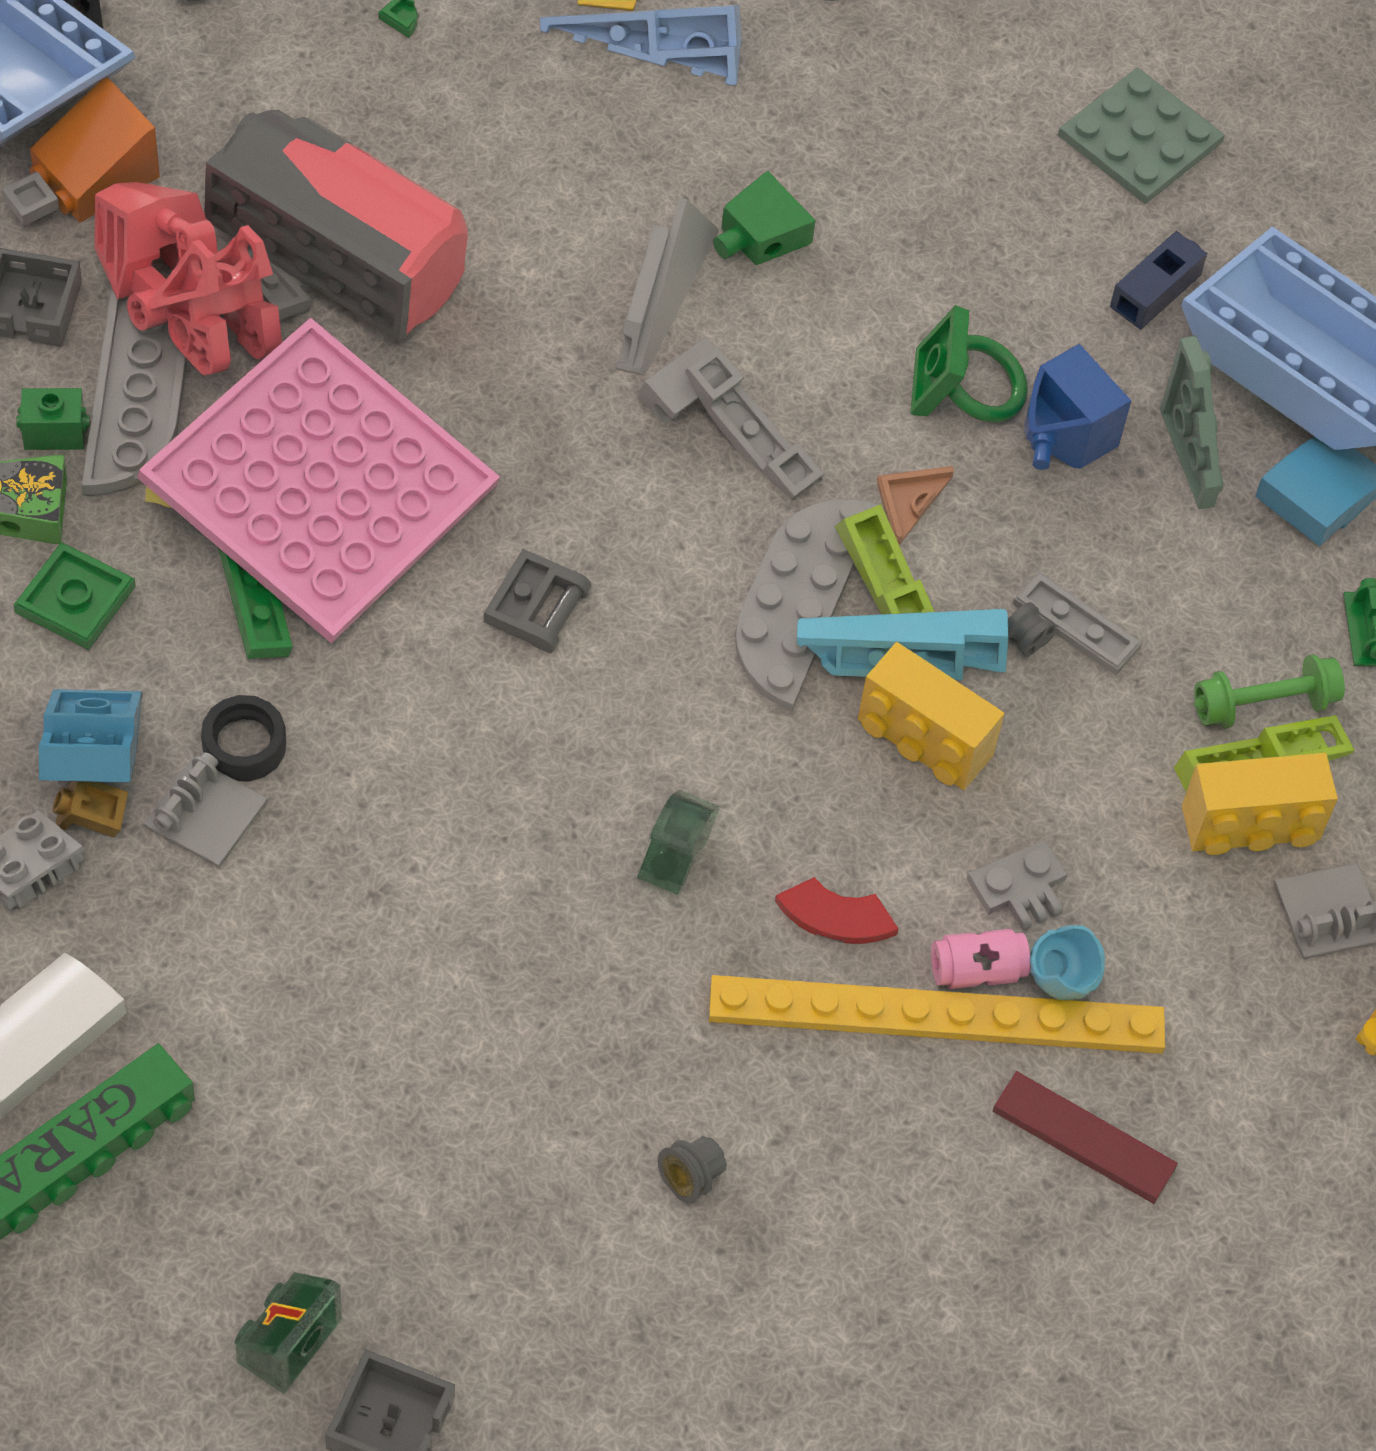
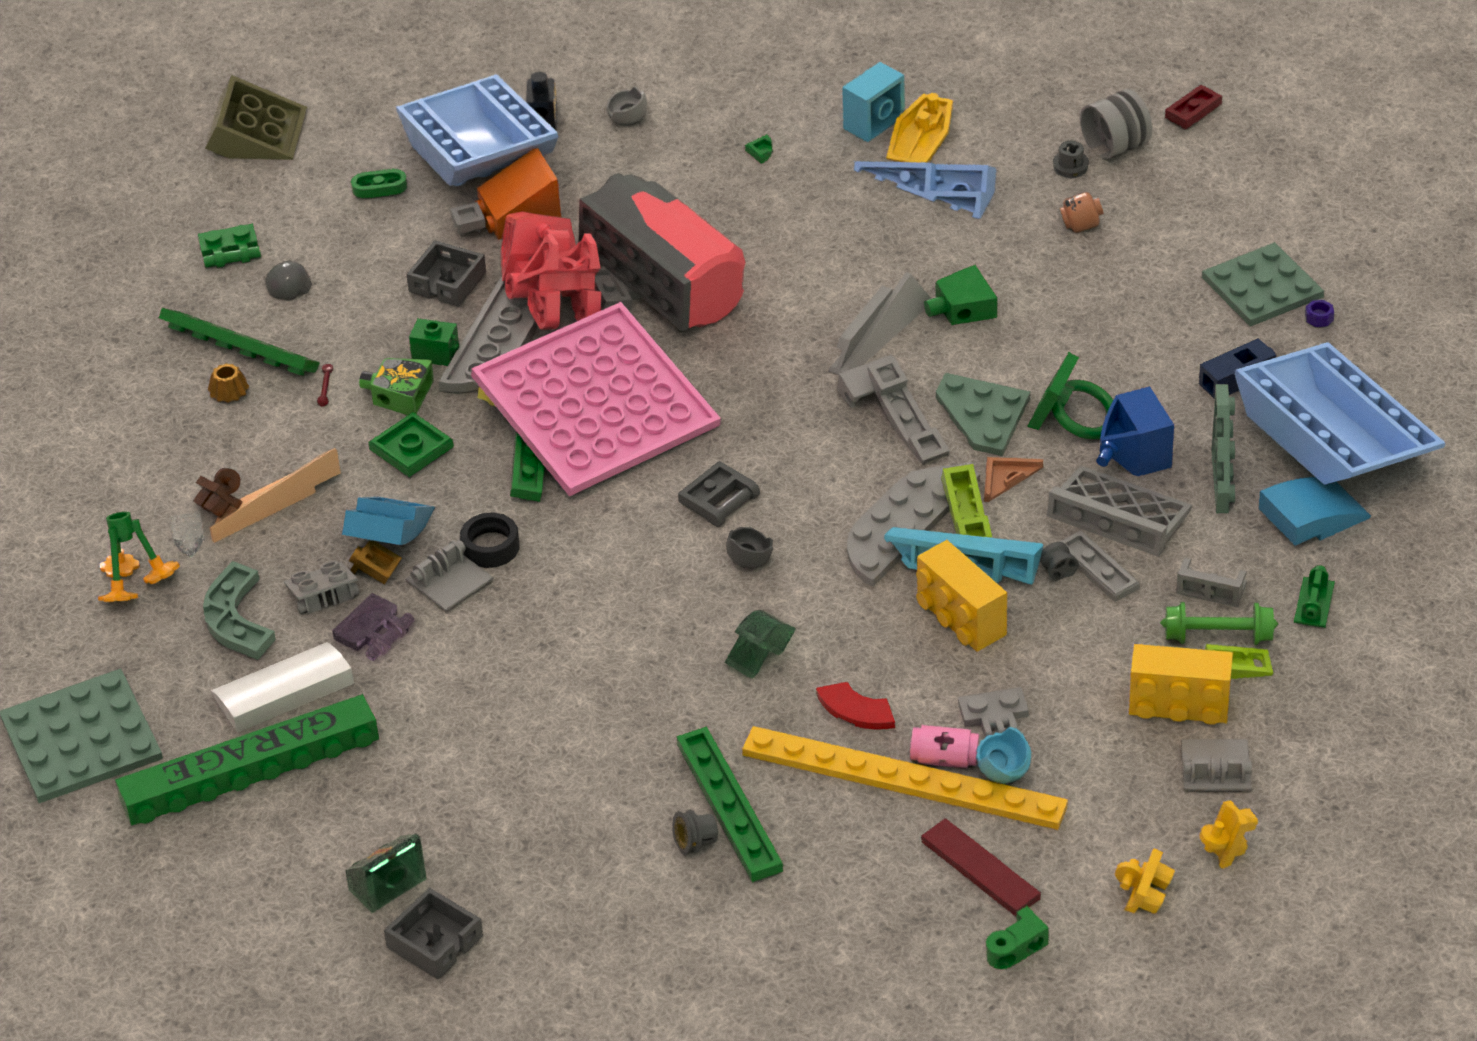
camera: 25 degrees right, 15 degrees down
none -> clear purple plate [332,593,415,661]
none -> green plate [676,726,783,882]
none -> dark grey hair [726,527,774,569]
none -> sand green plate [936,373,1030,456]
none -> green leg [986,906,1049,969]
none -> light grey fence [1047,466,1192,557]
none -> nougat head [1060,192,1104,233]
none -> yellow hips [1115,848,1175,914]
none -> light grey hinge [1176,558,1247,607]
none -> dark purple tile [1305,300,1334,327]

